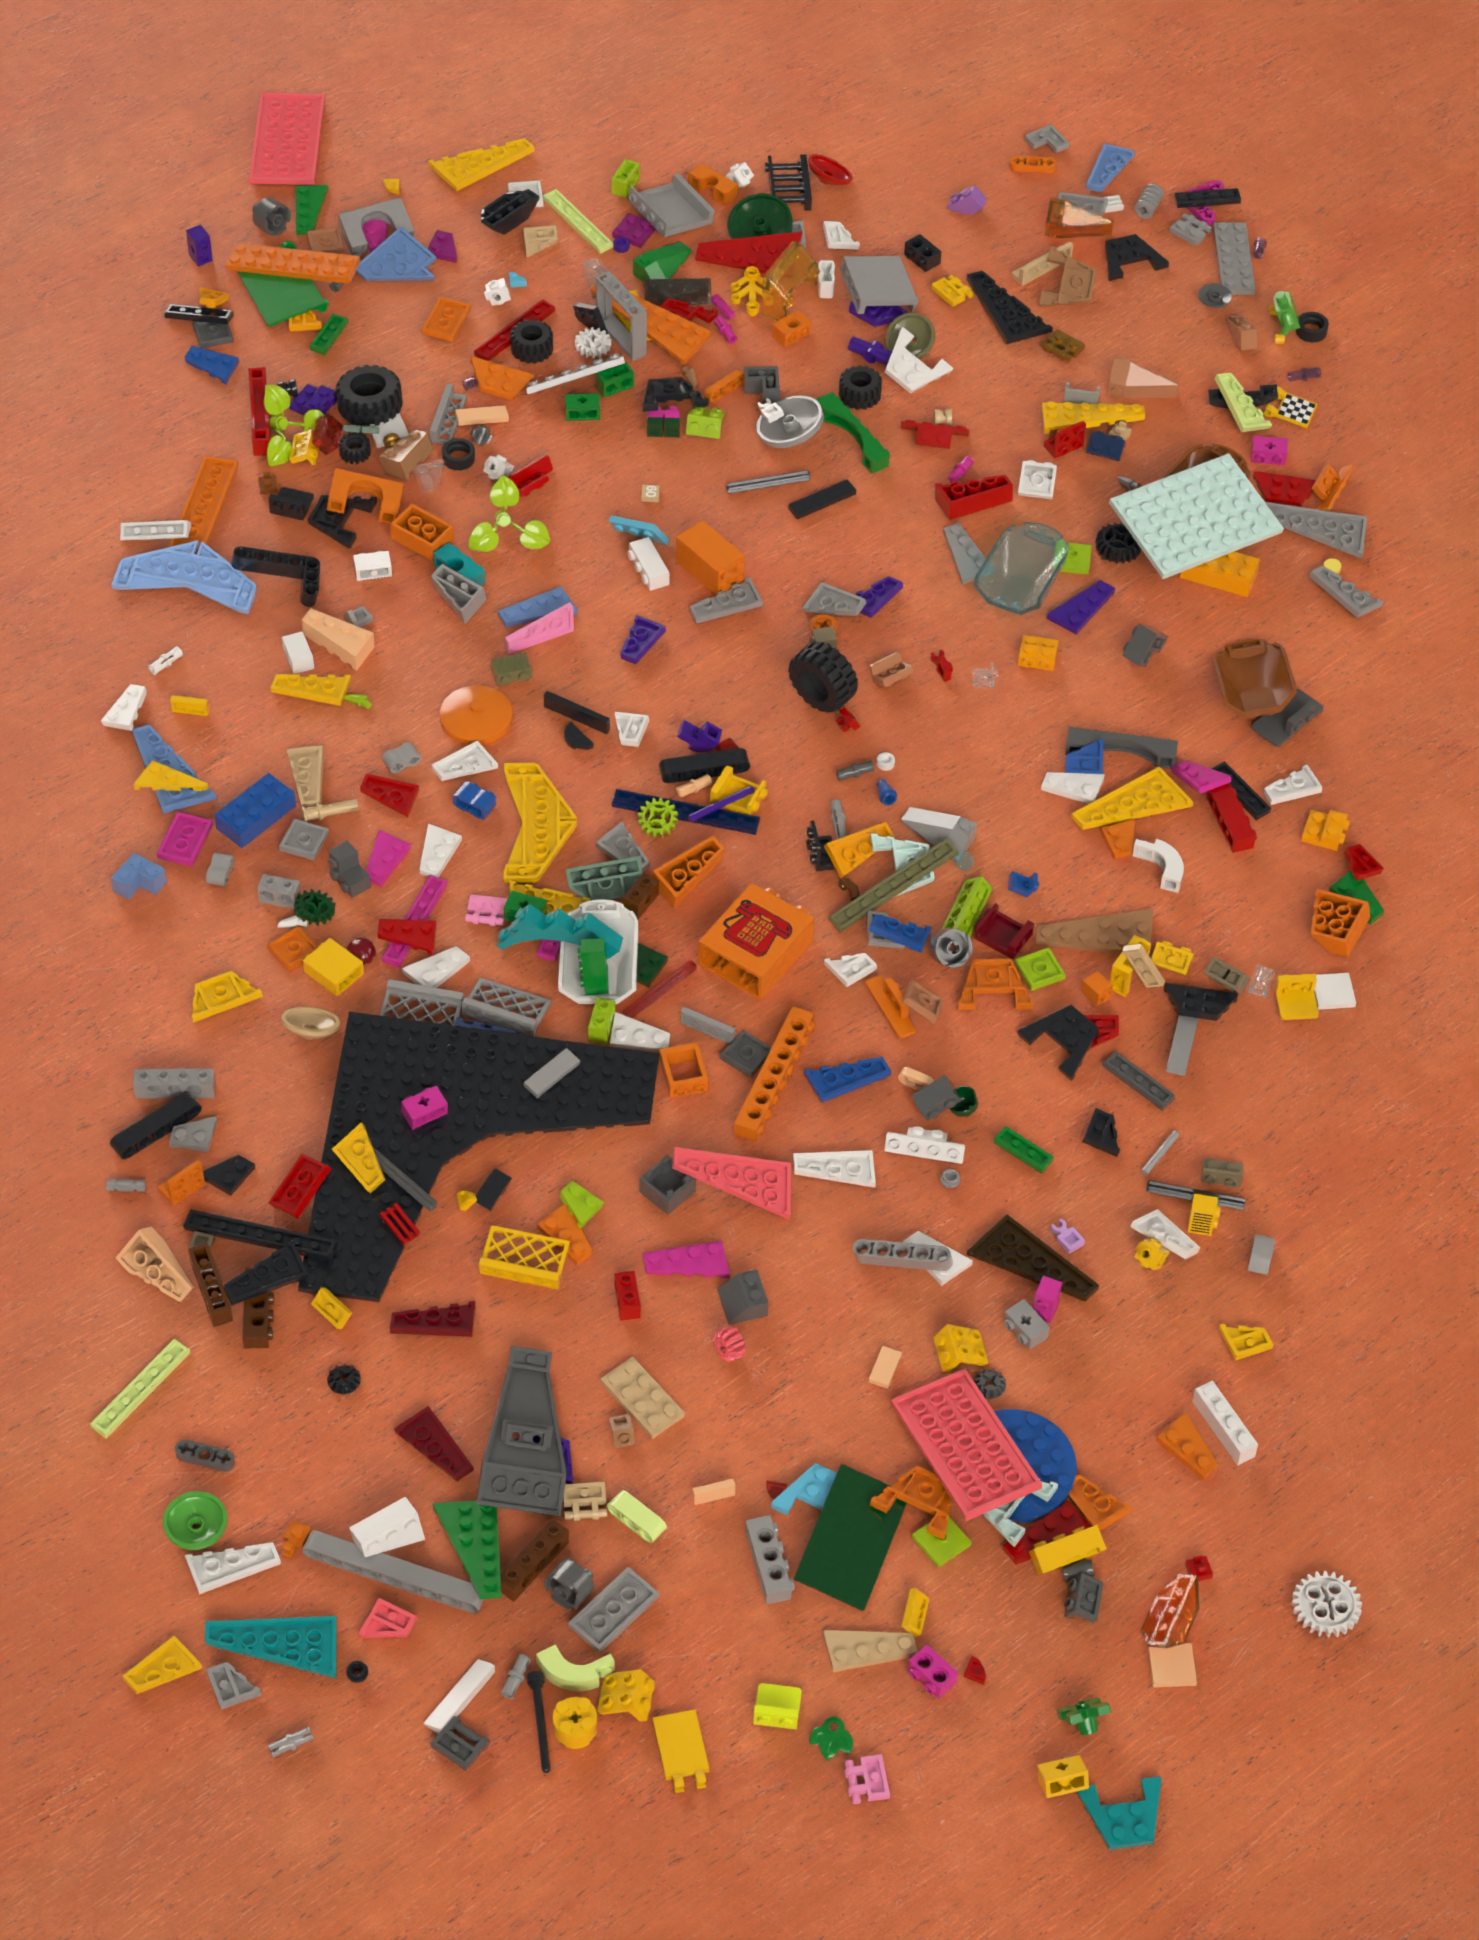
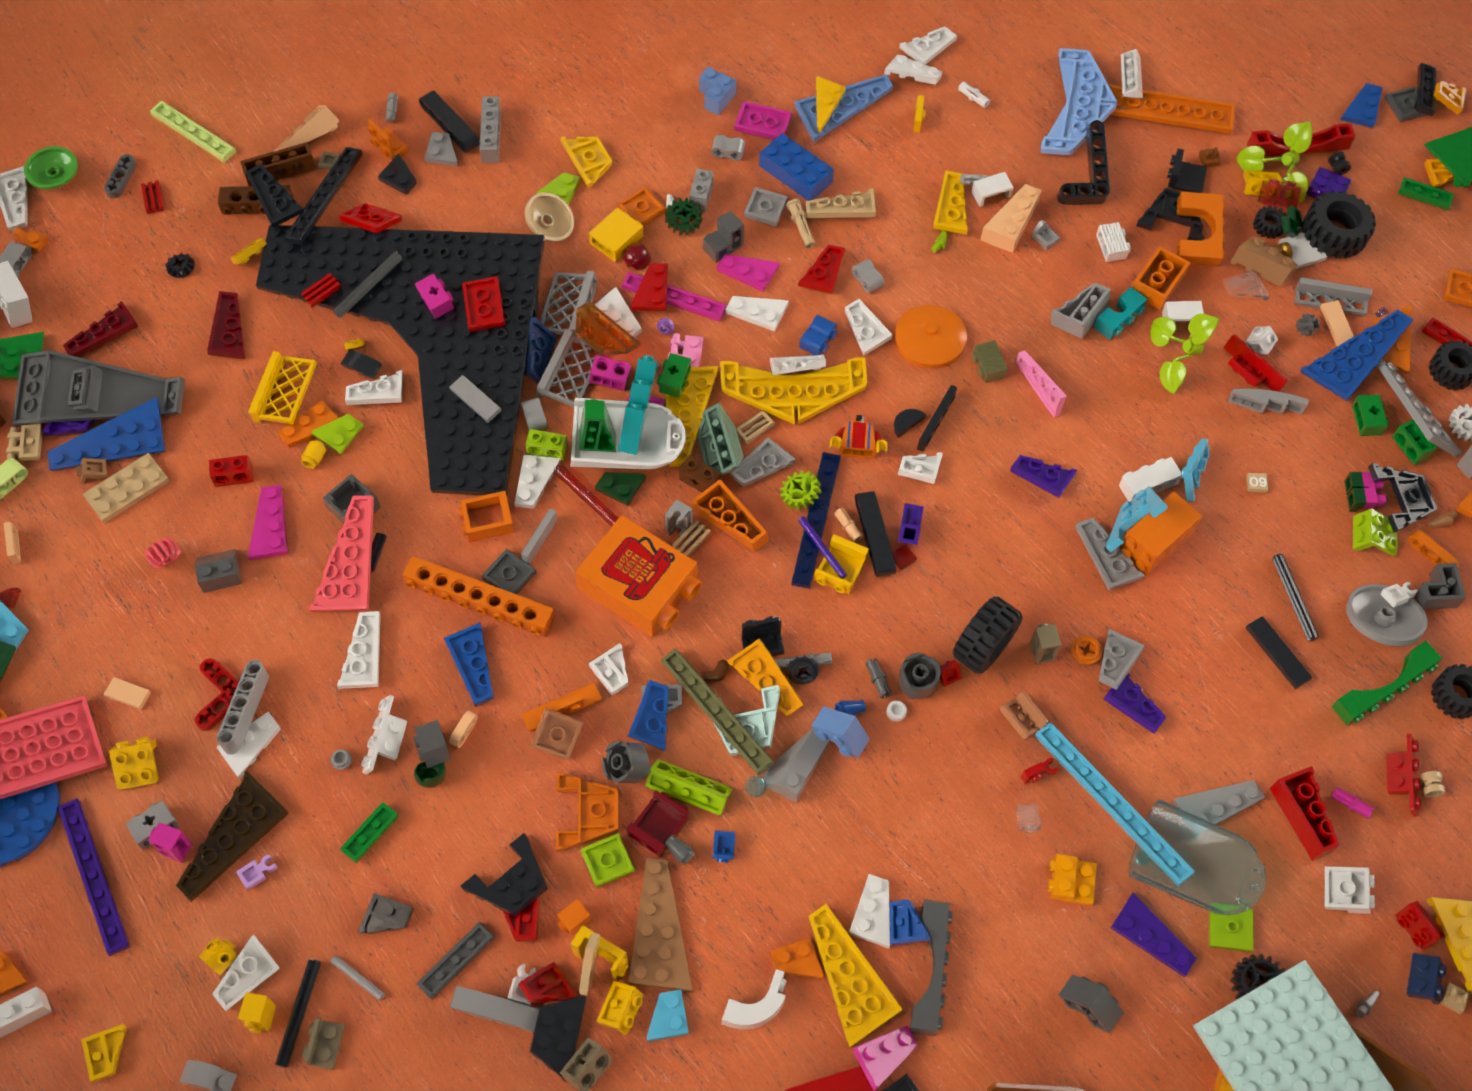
camera: 90 degrees right, 10 degrees up
yellow wing [332,1122,385,1193] -> none
black tyre [442,438,475,471] -> none
medium blue wing [498,587,578,627] -> none
dark grey gear [973,1368,1006,1399] -> none
none -> blue wing [47,397,166,471]
none -> dark purple tile [58,798,130,956]
none -> red tile [141,180,165,214]
none -> red beam [195,658,239,731]
none -> yellow brick [301,440,326,469]
none -> white wing [345,370,403,405]
none -> red tile [462,276,505,332]
none -> white plate [508,964,536,1006]
none -> red wing [518,962,577,1003]
none -> light grey axle [521,398,548,431]
none -> lime wing [536,172,580,205]
none -> clear orange wedge [575,301,641,356]
none -> dark pink brick [589,355,631,391]
none -> medium azure wing [647,989,689,1042]
none -> medium lavender plate [657,318,674,335]
none -> dark grey cone [664,835,695,865]
none -> light grey hinge [665,500,693,538]
none -> tan tile [672,520,711,557]
none -> tan tile [736,410,775,445]
none -> white wing [770,355,826,375]
none -> black gear [787,655,819,684]
none -> medium blue brick [811,706,870,758]
none -> torso [829,415,888,459]
none -> dark grey brick [898,653,941,699]
none -> white wing [899,27,957,65]
none -> light grey axle [959,174,989,185]
none -> medium azure plate [1035,722,1195,887]
none -> medium azure wing [1106,486,1168,552]
none -> white panel [1162,301,1204,321]
none -> light grey slope [1227,389,1309,415]
none -> blue wing [1300,310,1413,401]

